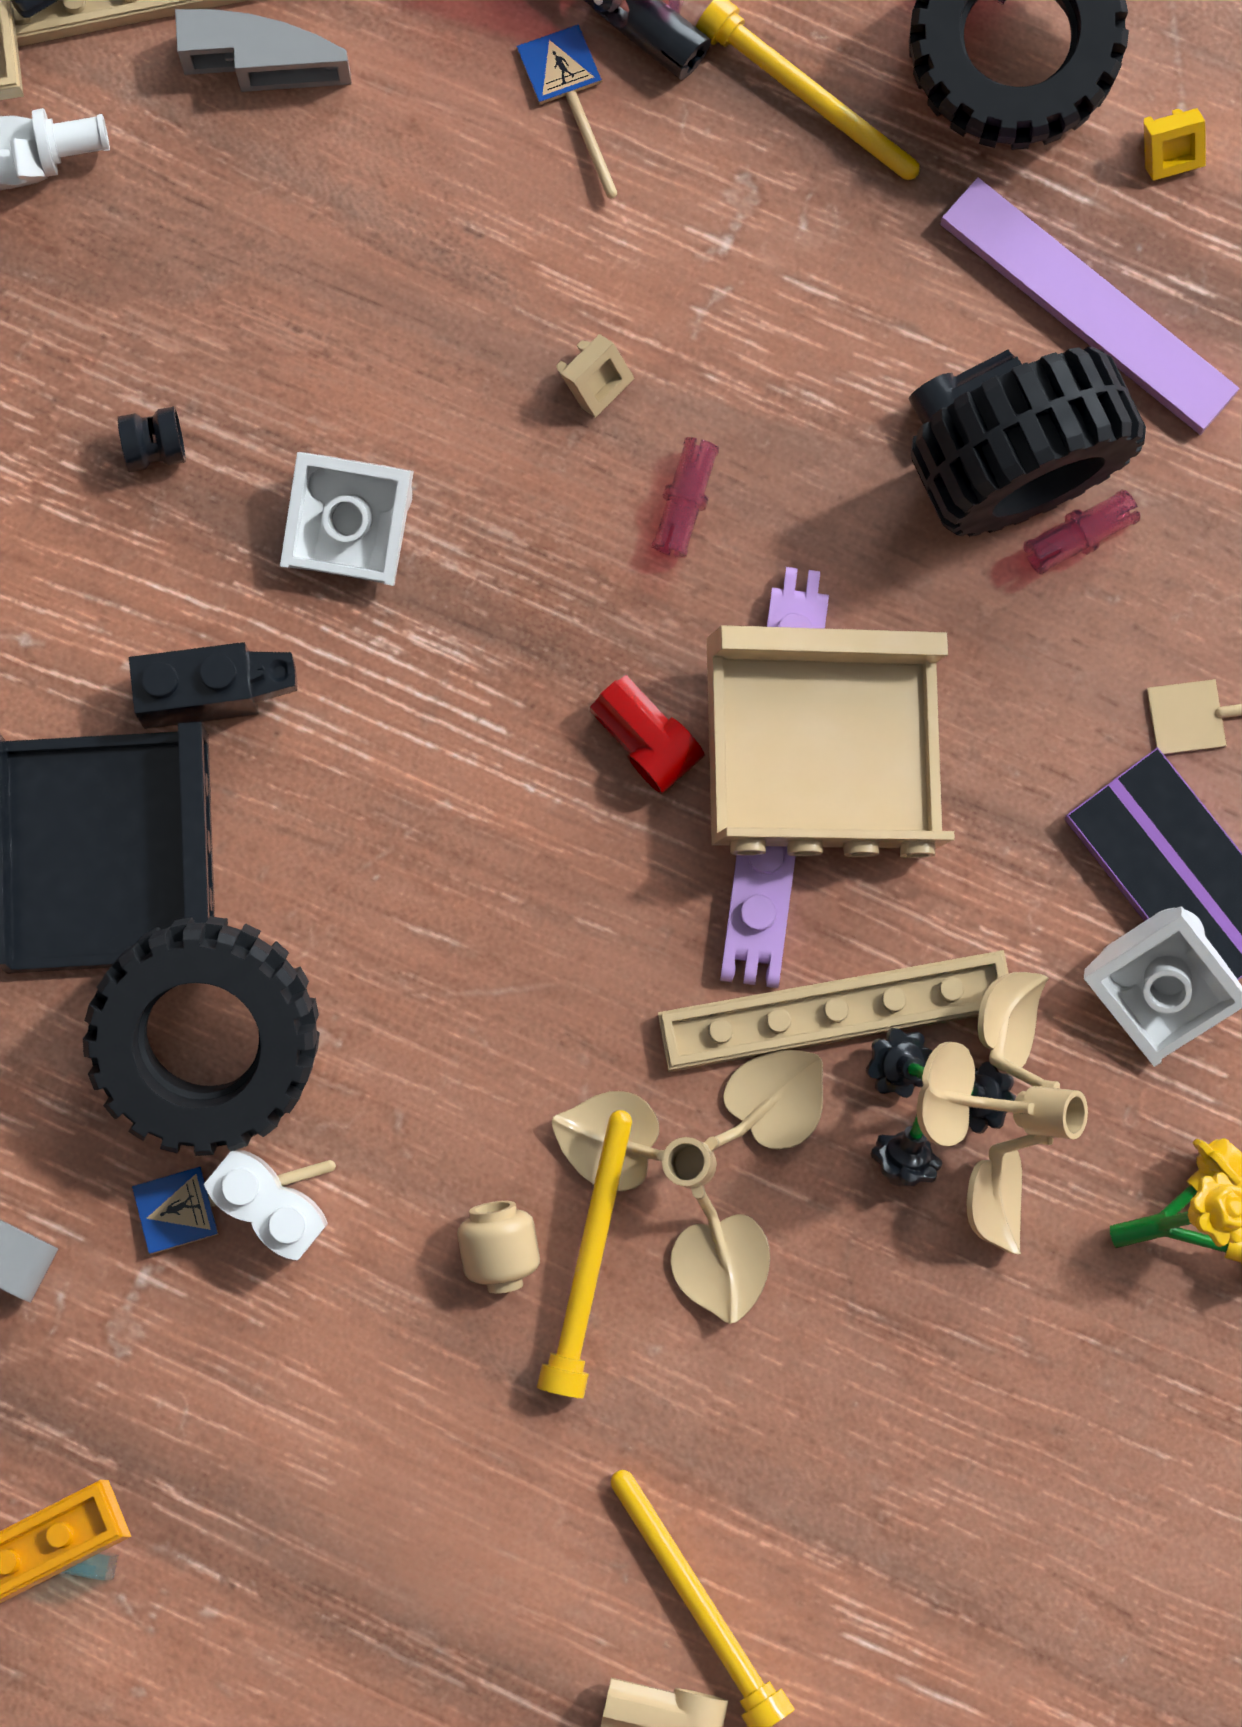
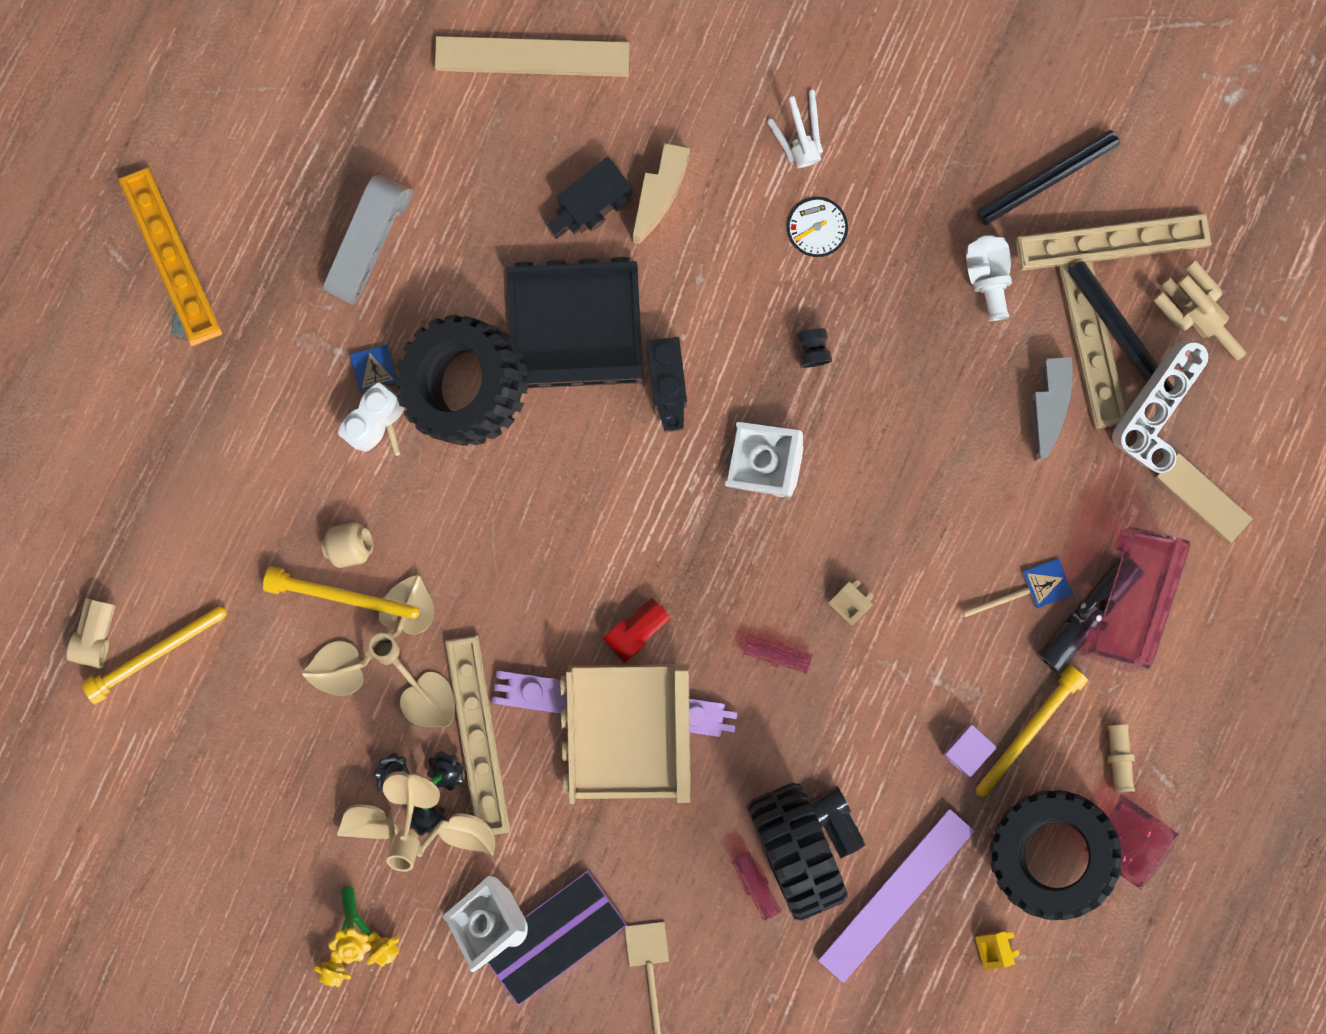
camera: 90 degrees right, 5 degrees up
none -> lavender panel [942,725,996,777]

